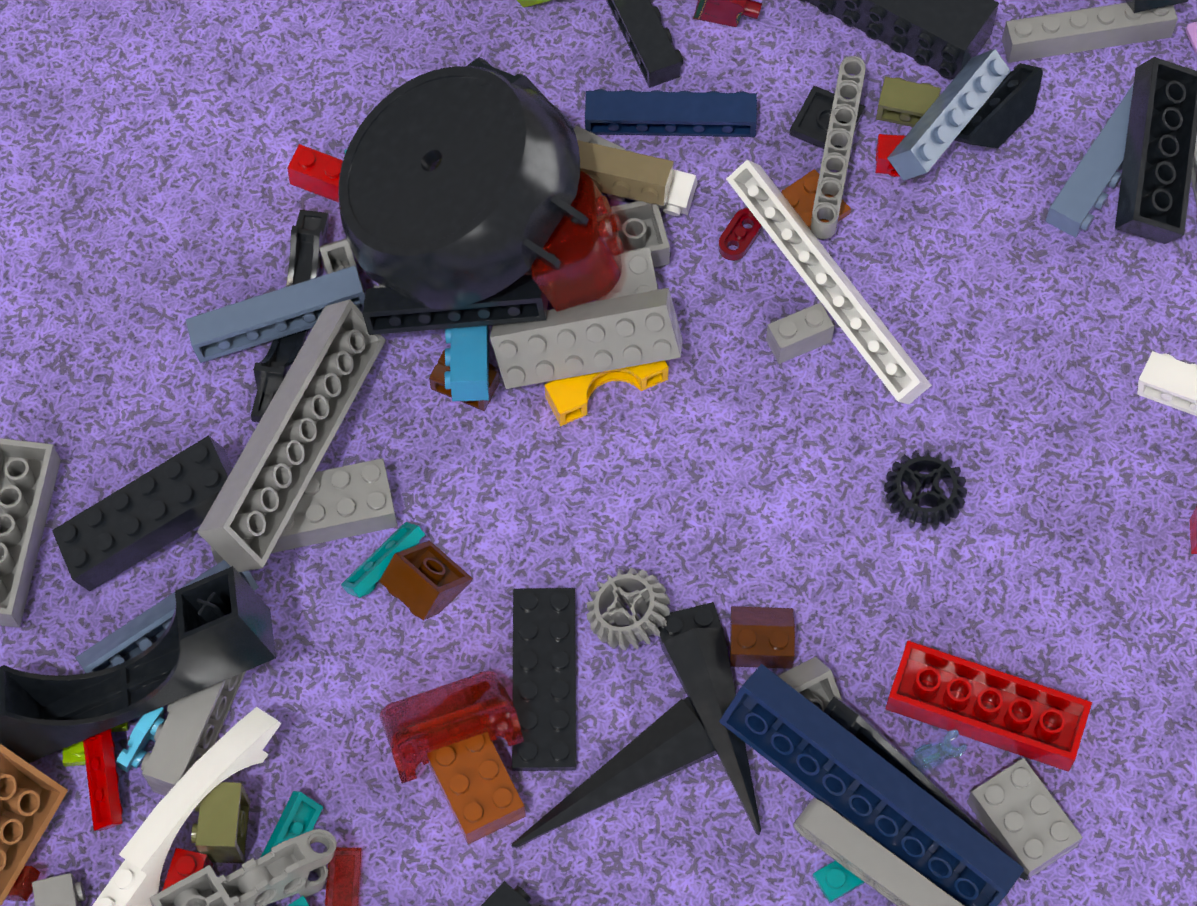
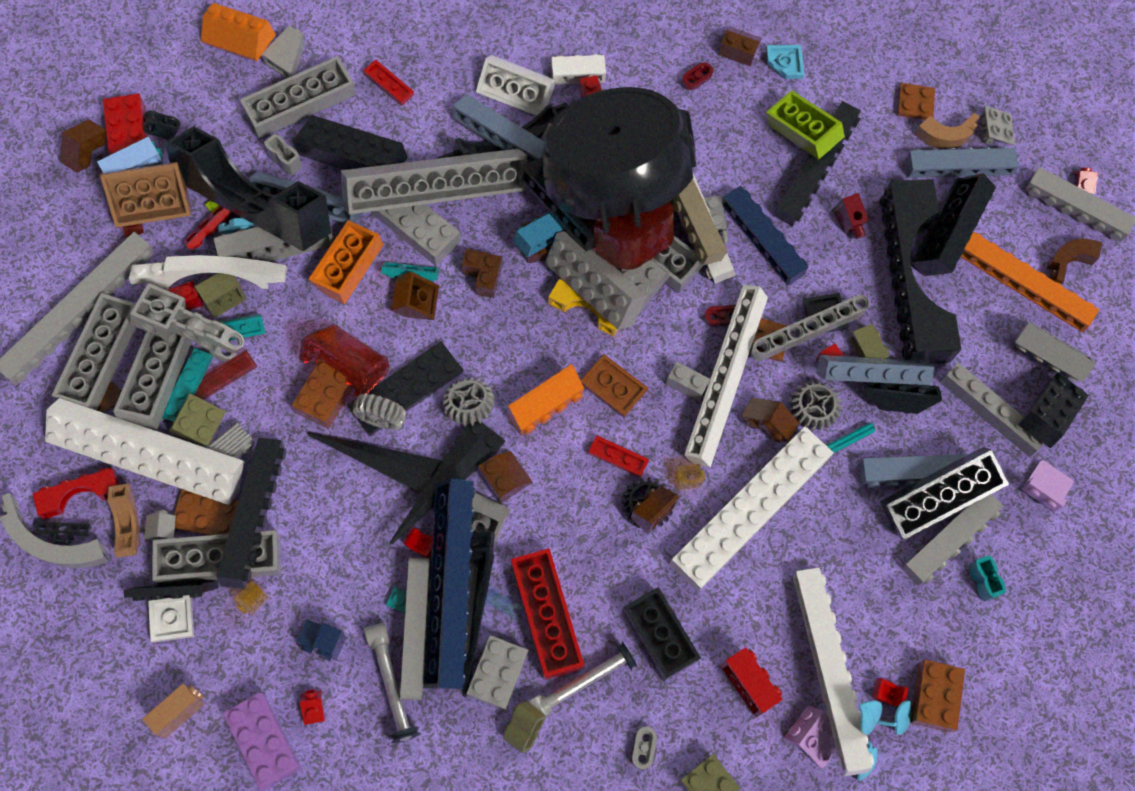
camera: 45 degrees right, 5 degrees up
none -> light grey brick [264,134,302,175]
none -> orange slope [308,220,384,305]
none -> light grey gear [353,394,406,430]
none -> red plate [363,59,414,106]
none -> red bracket [404,527,432,559]
none -> reddish brown brick [462,249,503,298]
none -> white slope [476,55,556,116]
none -> olive brick [503,701,546,753]
none -> orange slope [508,364,584,436]
none -> flat silver piece [528,641,637,717]
none -> white brick [551,54,606,85]
none -> dark orange plate [581,354,649,418]
none -> red plate [588,435,649,478]
none -> black brick [622,587,701,682]
none -> reddish brown slope [631,486,680,534]
none -> white brick [669,427,834,592]
none -> clear yellow brick [675,464,705,490]
none -> dark red plate [682,62,713,90]
none -> reddish brown brick [741,397,800,442]
none -> light grey gear [790,380,842,431]
none -> teal axle [826,423,876,454]

